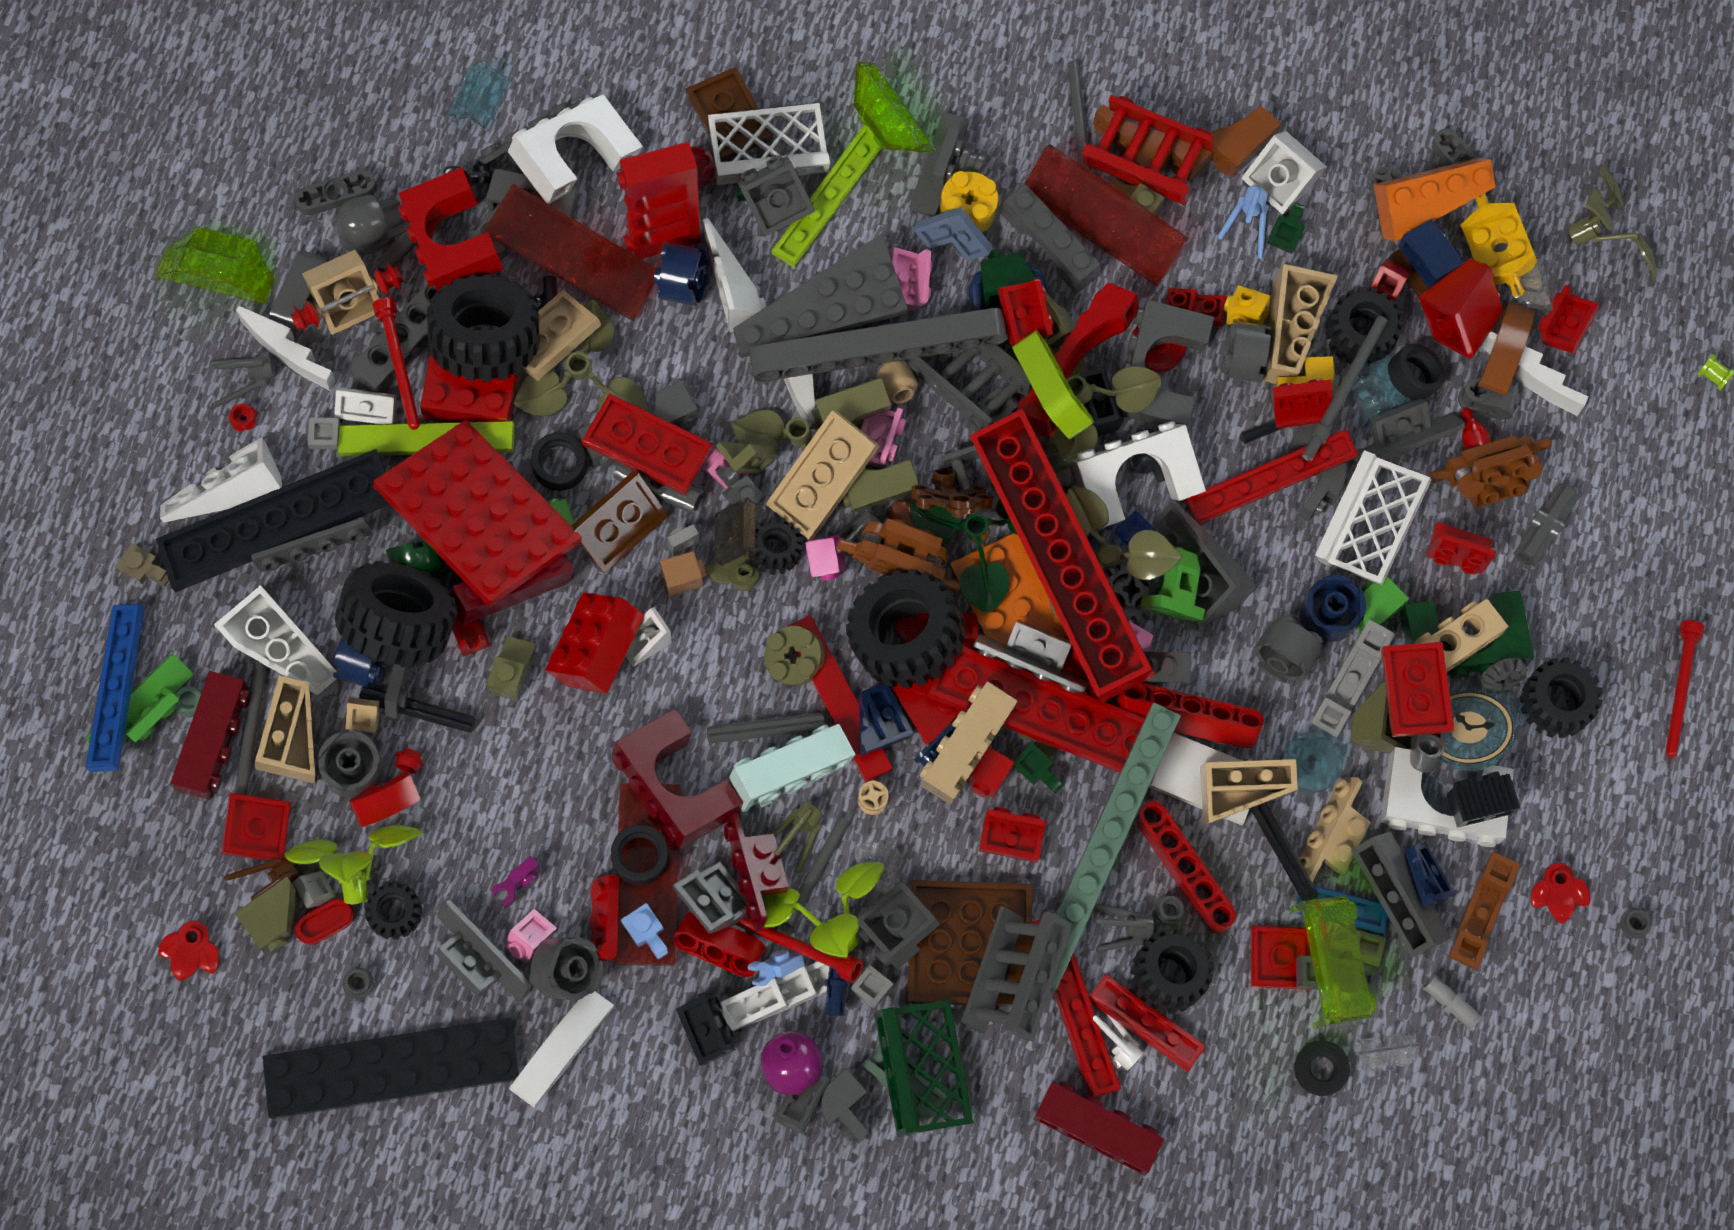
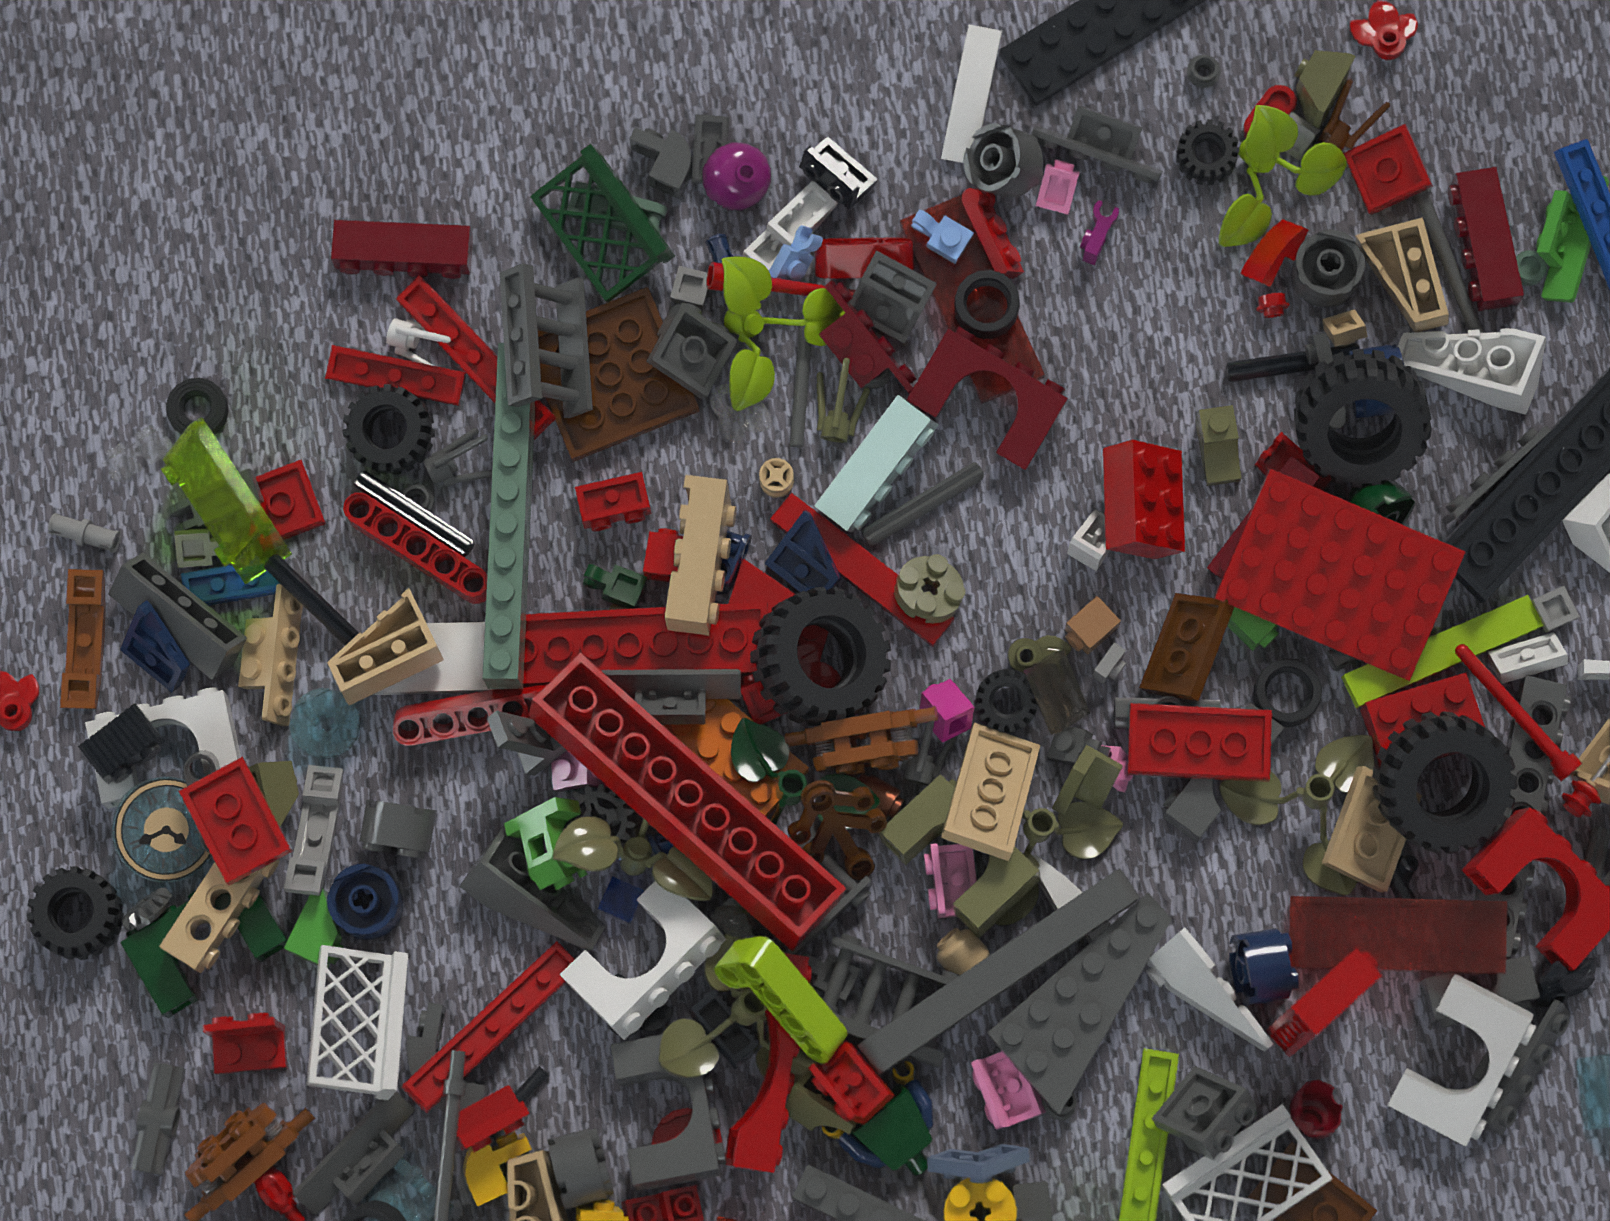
camera: 165 degrees right, 5 degrees up
none -> black axle [354,471,475,557]

